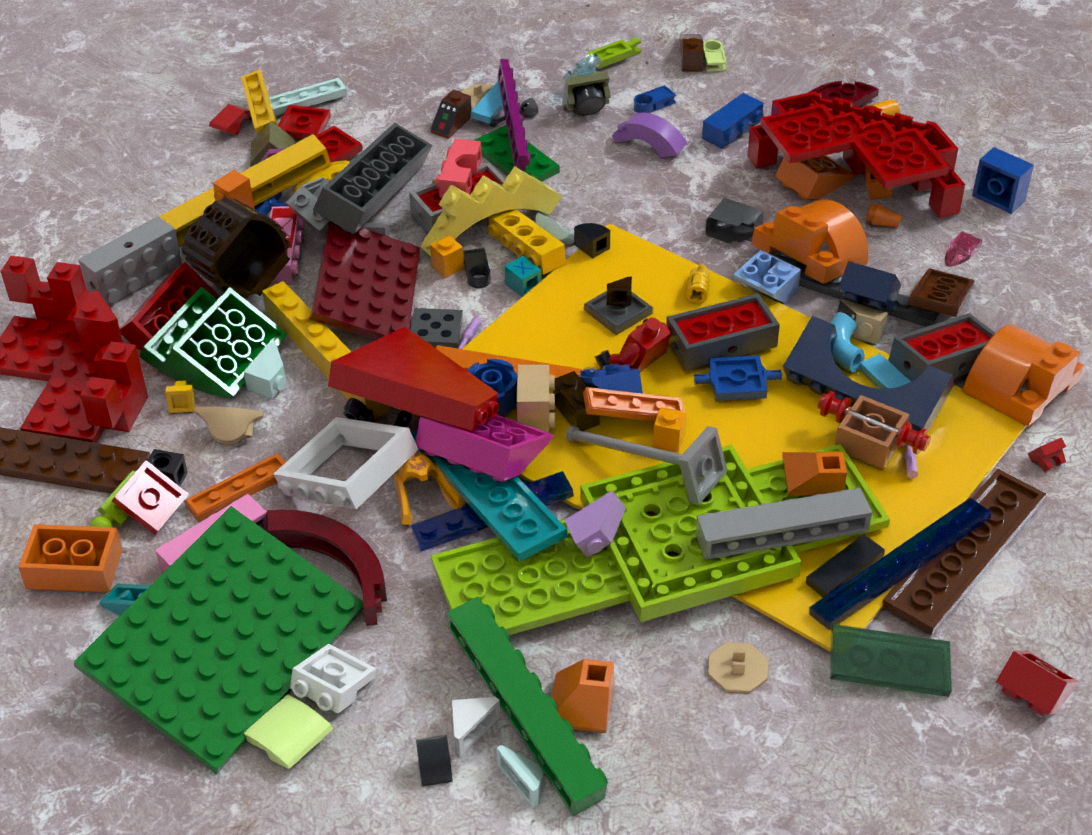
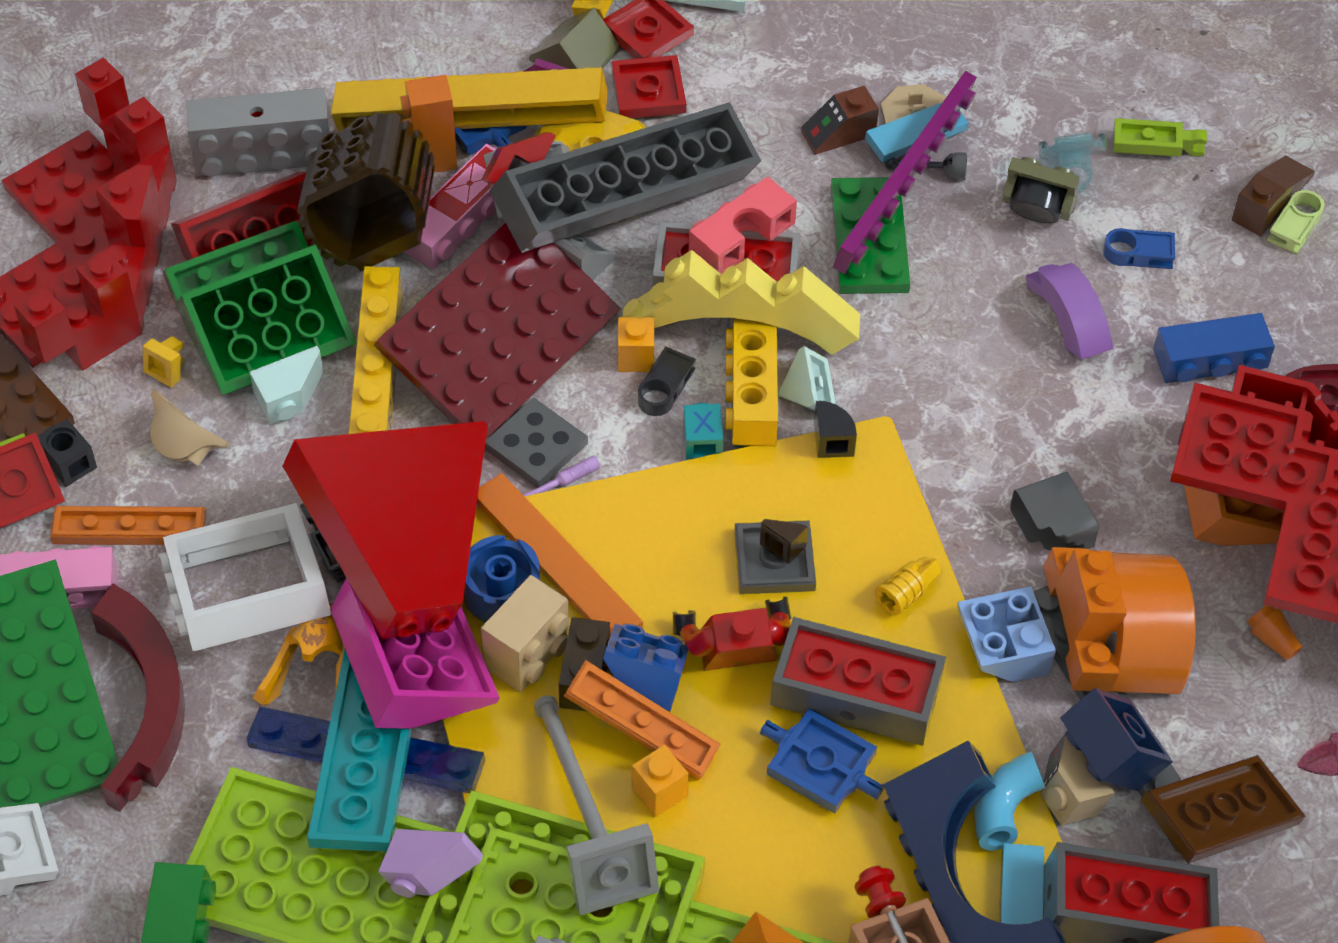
camera: 35 degrees right, 10 degrees up
none -> red slope [481,132,556,186]

